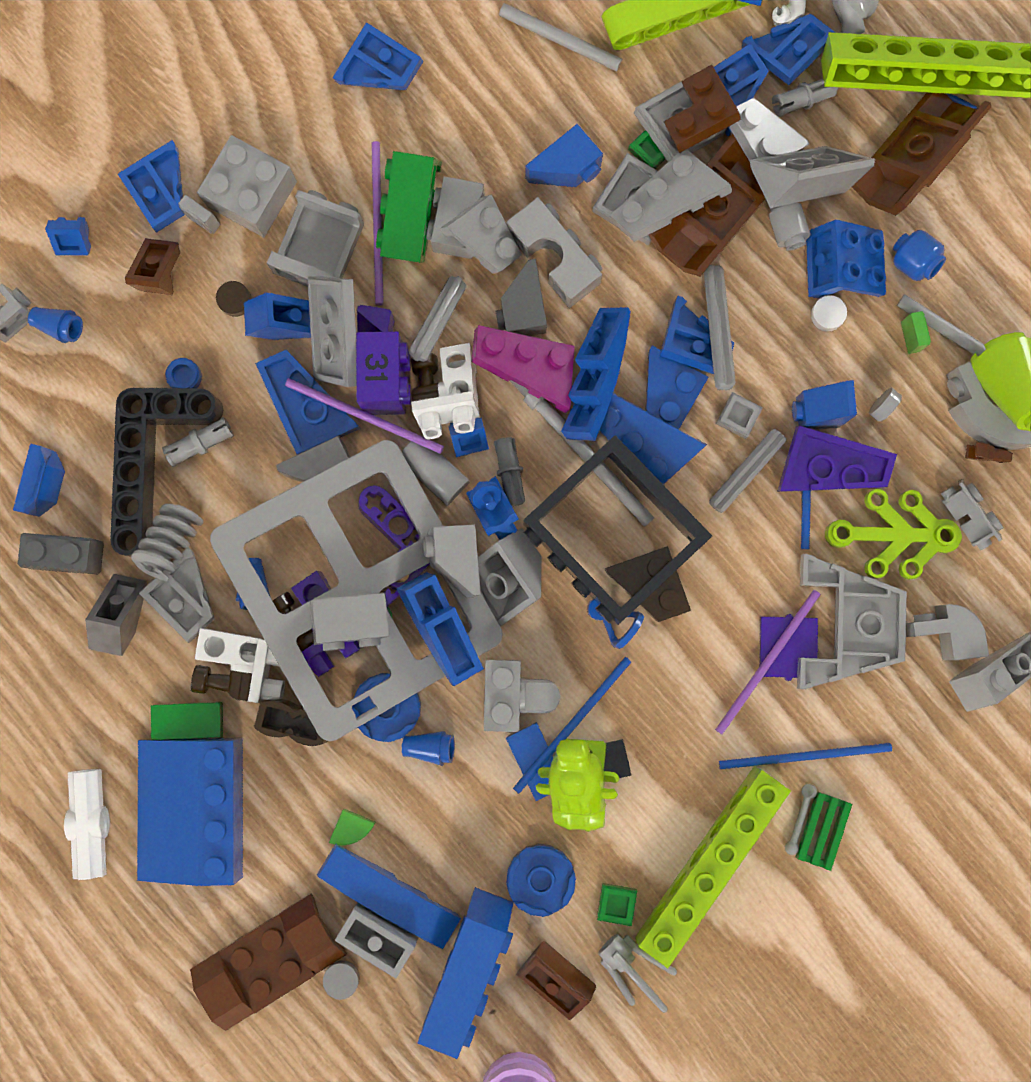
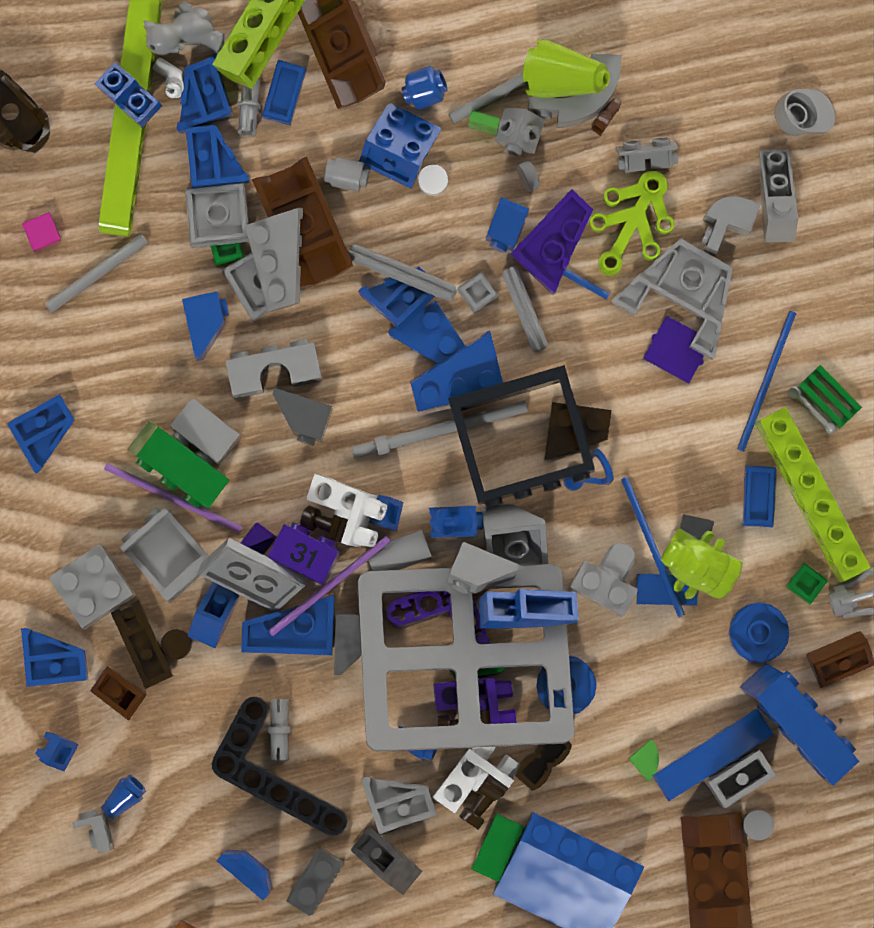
camera: 70 degrees left, 0 degrees up
light grey piece [131,504,204,581] -> none
blue tile [165,358,202,388] -> none
light grey tile [178,195,220,234] -> none
light grey brick [310,593,389,651] -> none
blue cone [402,731,455,766] -> none
light grey axle [409,276,466,362] -> none
light grey wing [440,194,522,273] -> none
magenta wing [471,325,575,413] -> none
dark grey axle [494,437,525,506] -> none
blue slope [561,307,631,441] -> none
reddish brown plate [664,65,741,153] -> none
medium lavender axle [715,590,821,735] -> none
wing [729,98,809,161] -> none
light grey slope [750,146,875,208] -> none
none -> dark brown plate [111,599,174,689]
none -> blue tile [262,60,307,126]
none -> light grey brick [494,108,545,156]
none -> blue tile [742,466,776,528]

